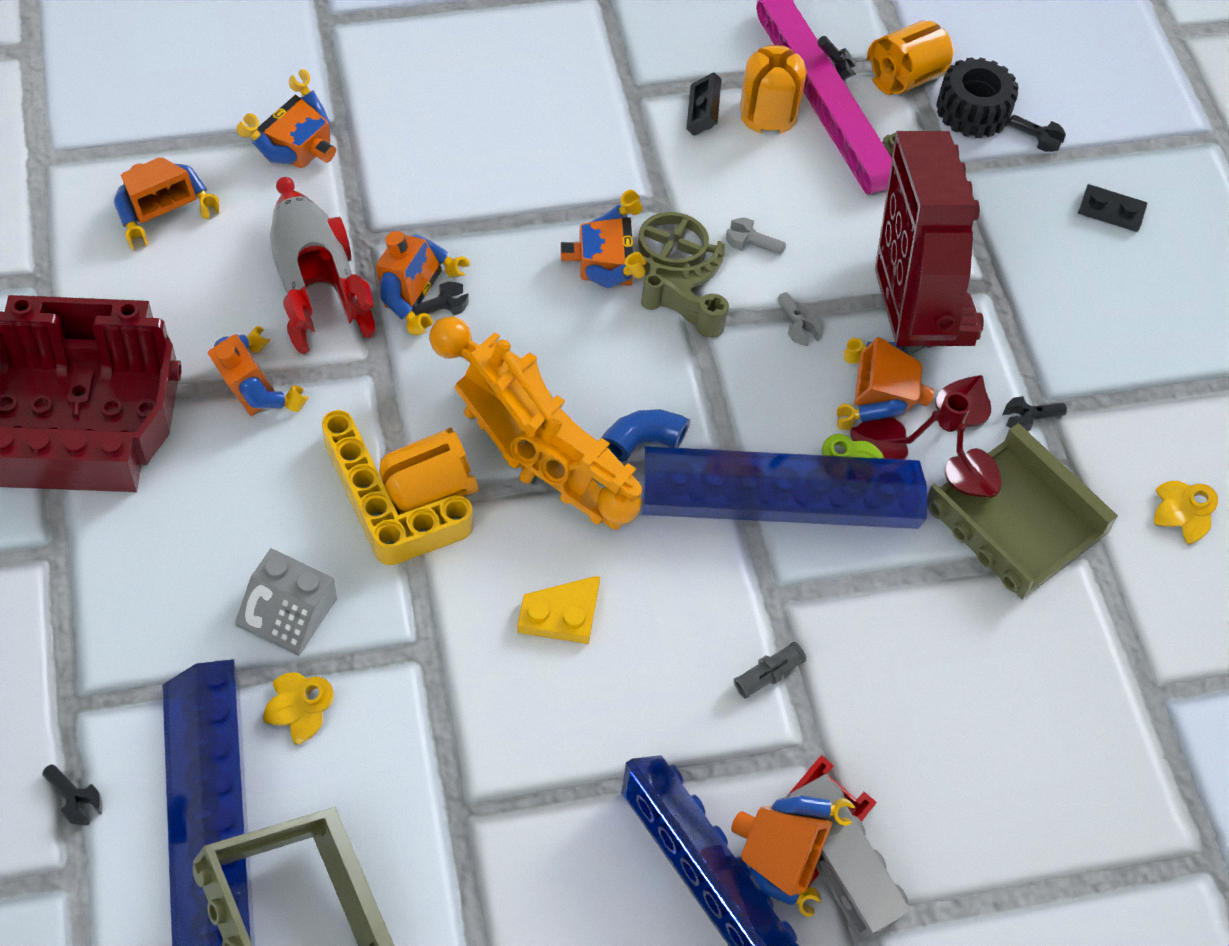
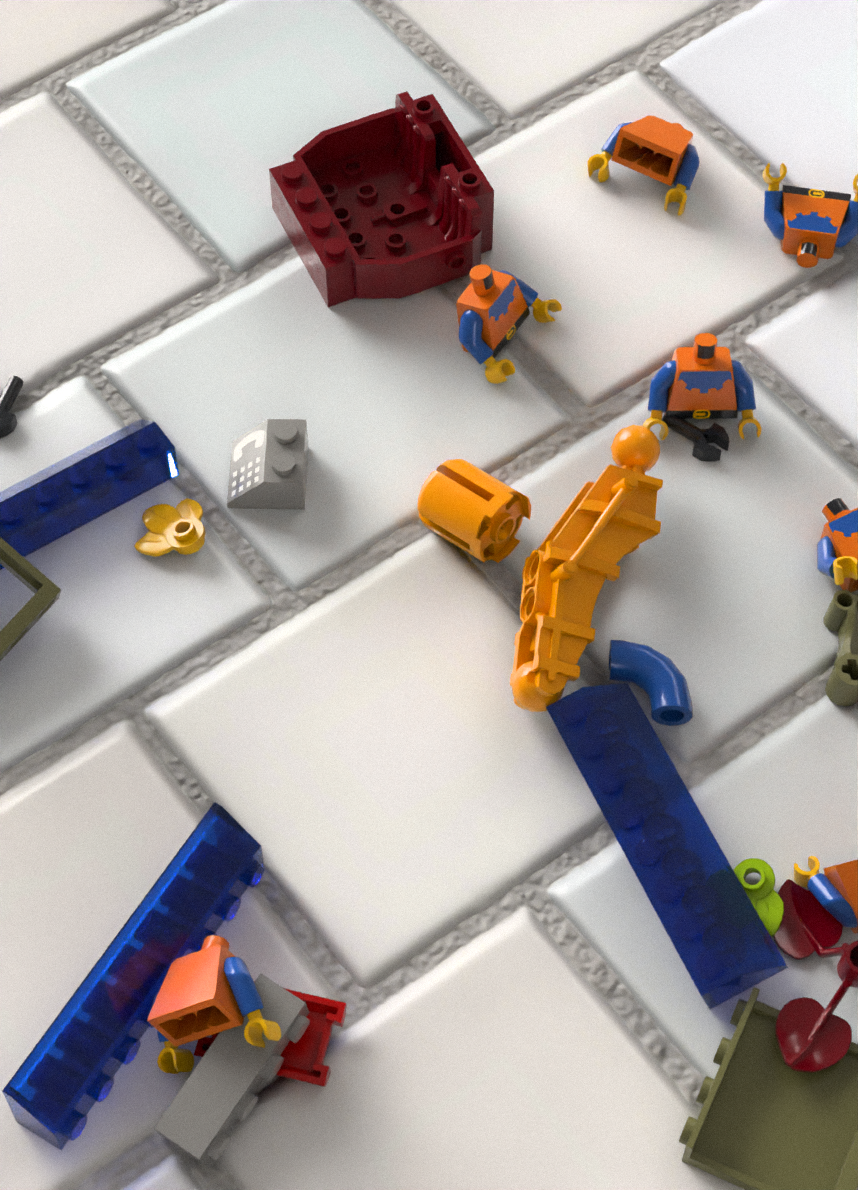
camera: 70 degrees right, 0 degrees up
piece [270,177,375,355] -> none
yellow beam [322,410,472,565] -> none
yellow wing [517,576,600,644] -> none
dark grey pin [733,642,806,699] -> none

